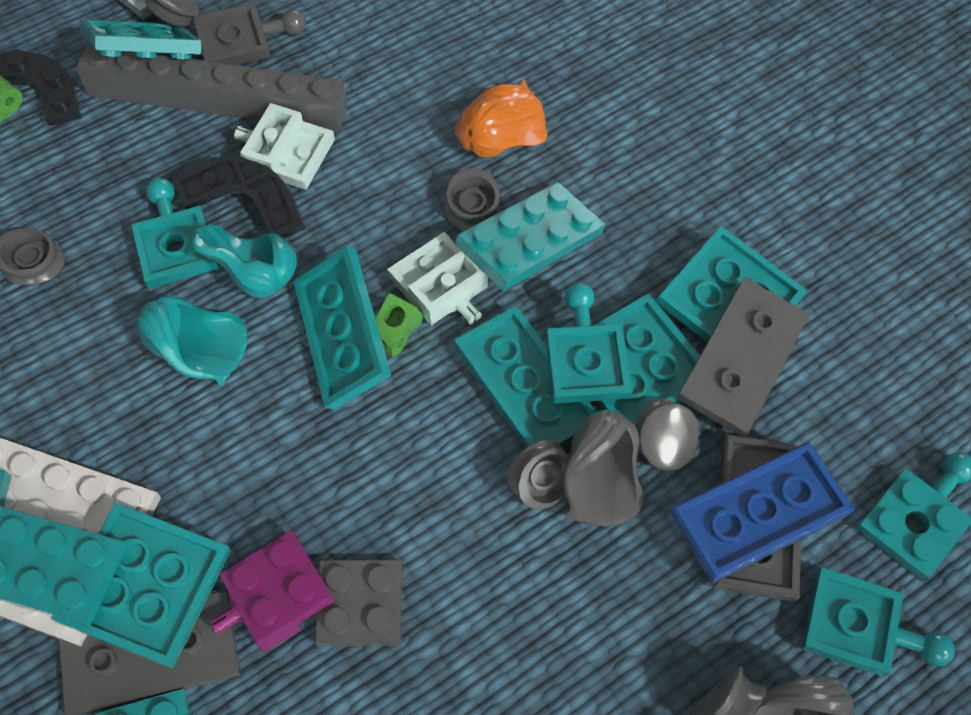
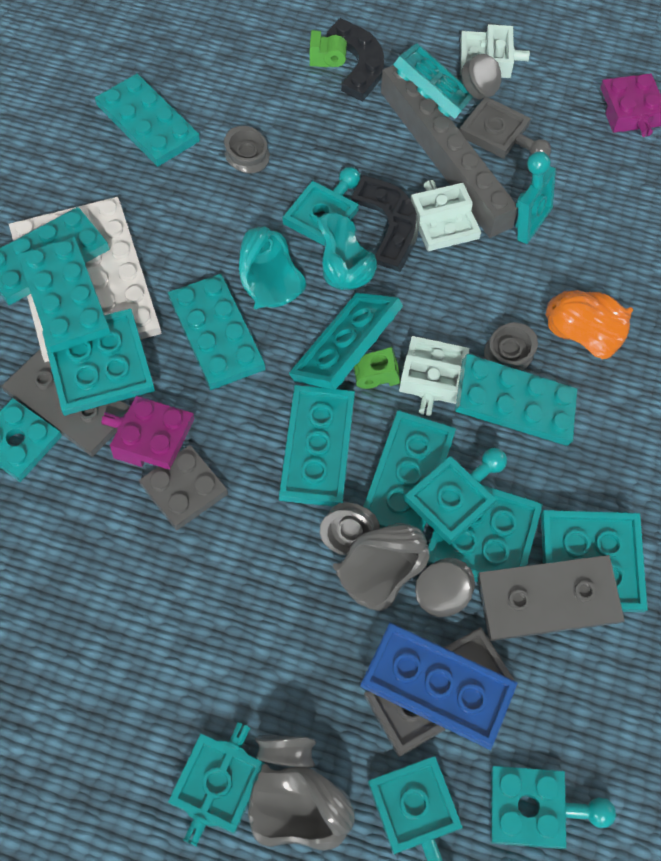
camera: 50 degrees right, 0 degrees up
none -> teal plate [167,274,266,391]
none -> teal plate [279,385,355,507]
none -> teal plate [515,151,556,244]

